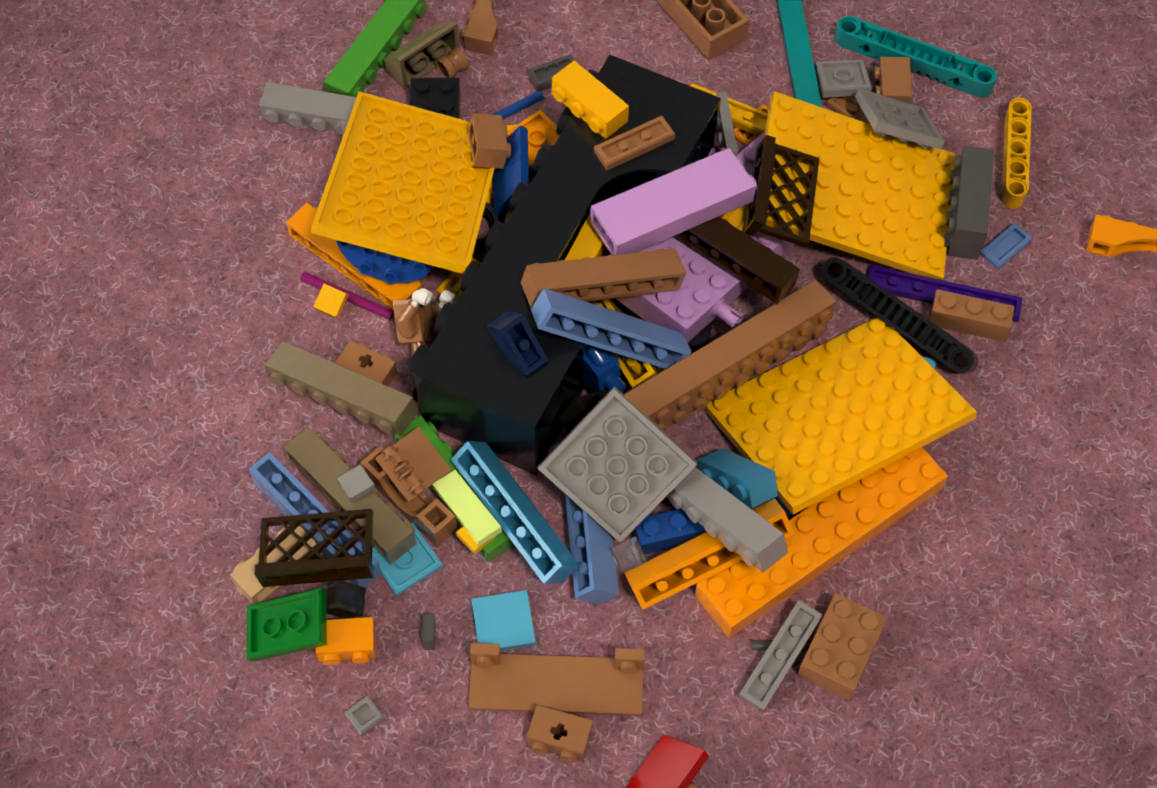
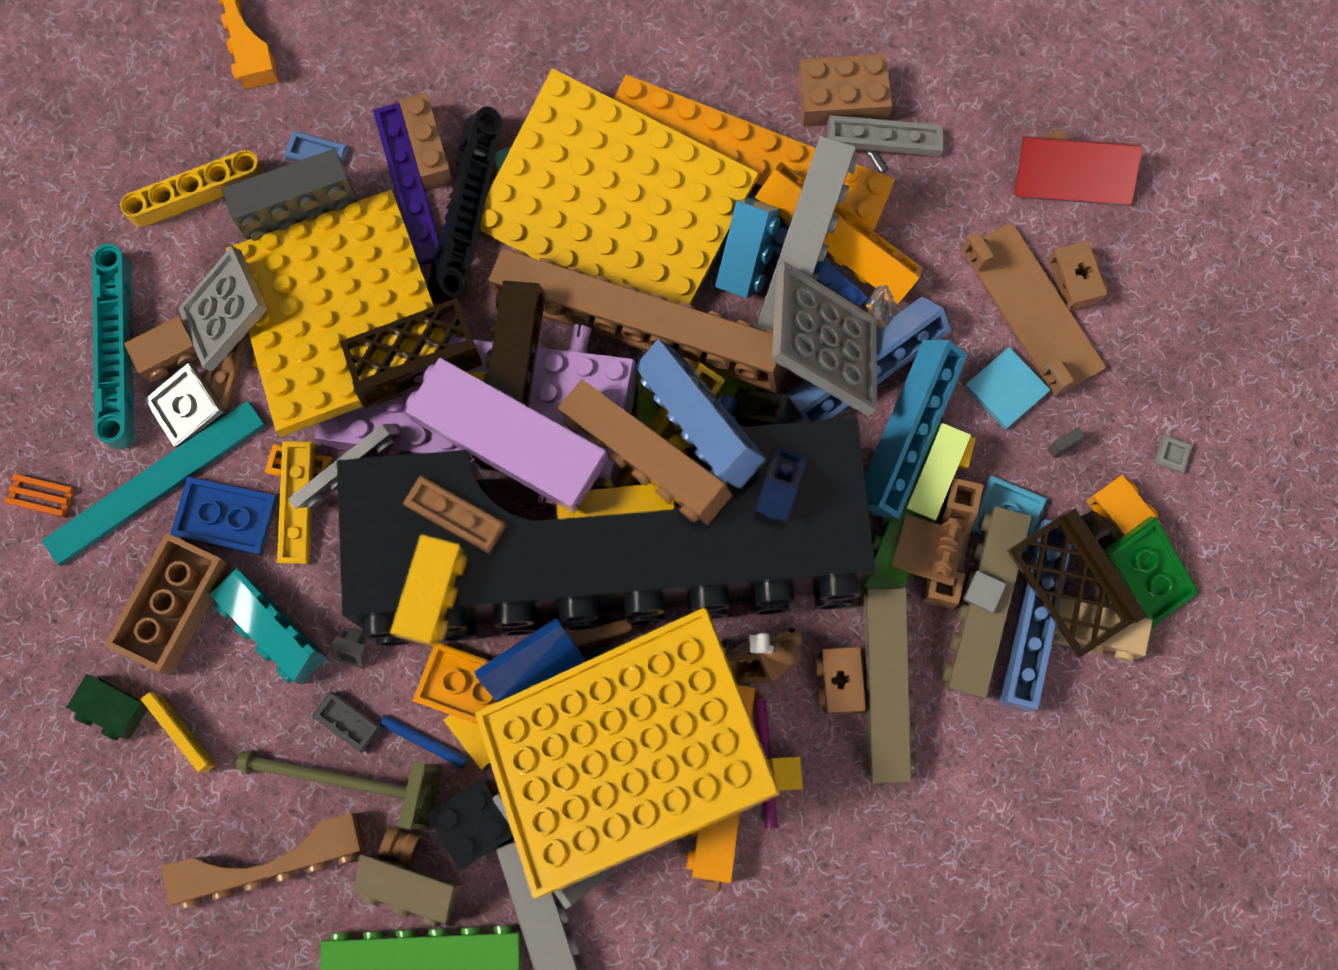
camera: 120 degrees left, 15 degrees up
medium nougat brick [468,113,511,169] -> none
none -> blue plate [170,476,278,556]
none -> teal wedge [209,568,328,684]
none -> olive tile [236,750,442,831]

